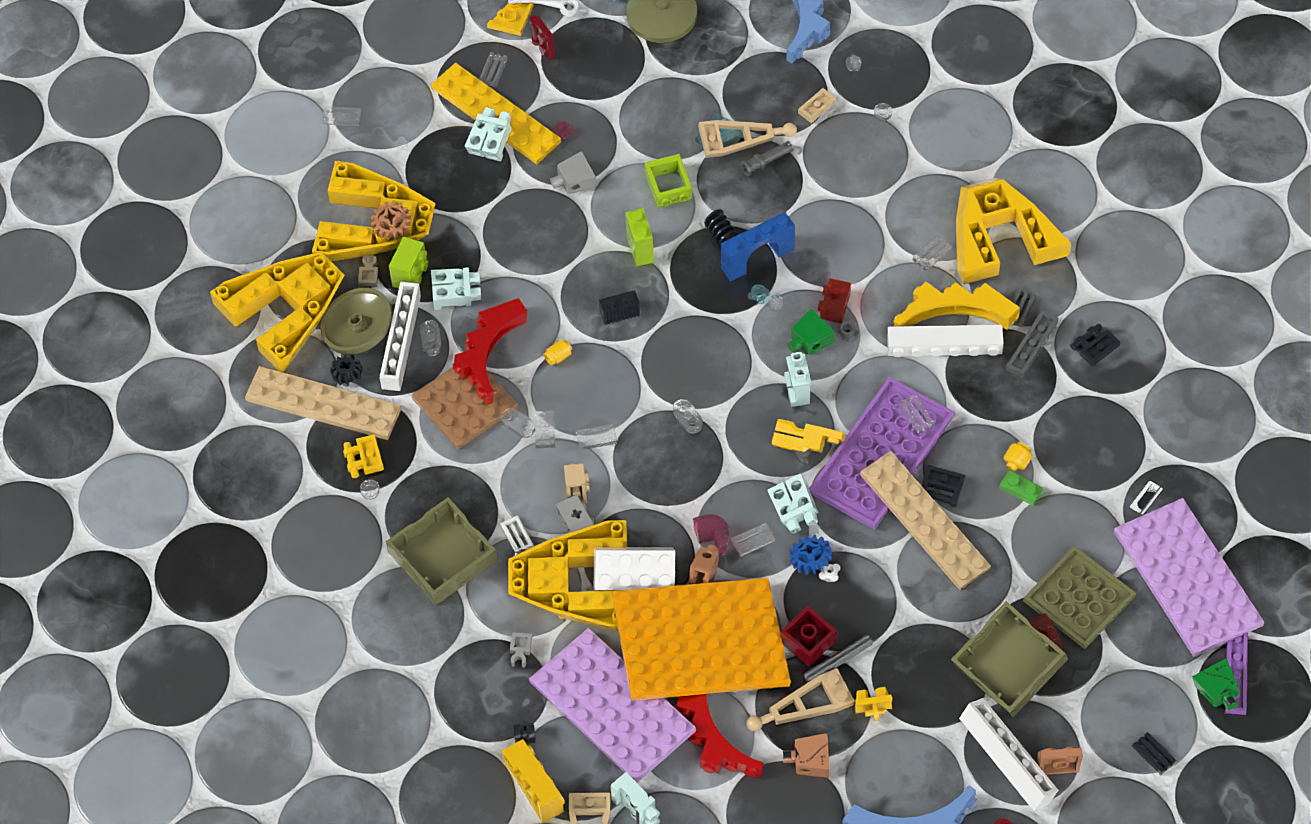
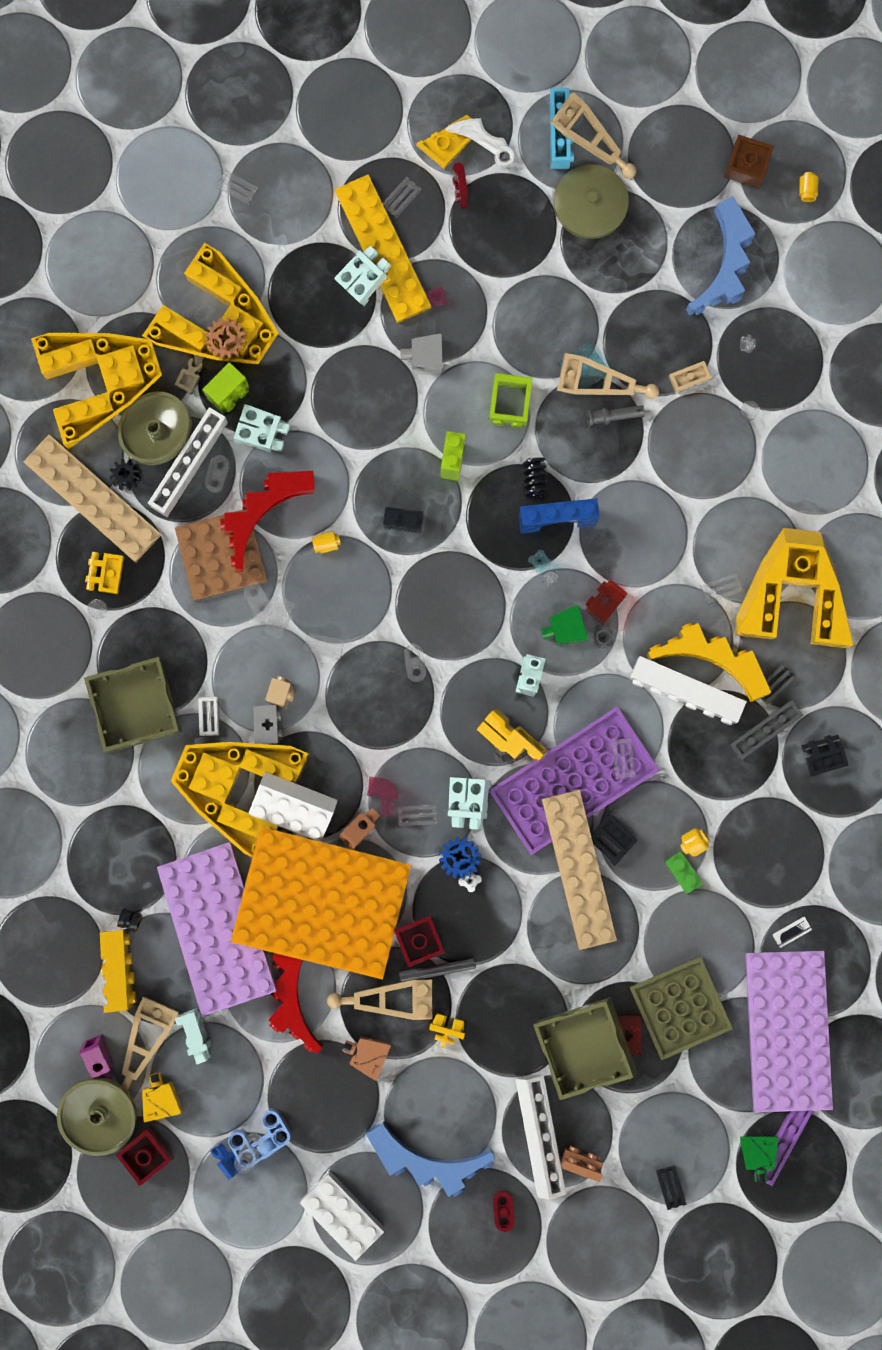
camera: 20 degrees right, 25 degrees up
light grey plate [510,632,532,668] -> none

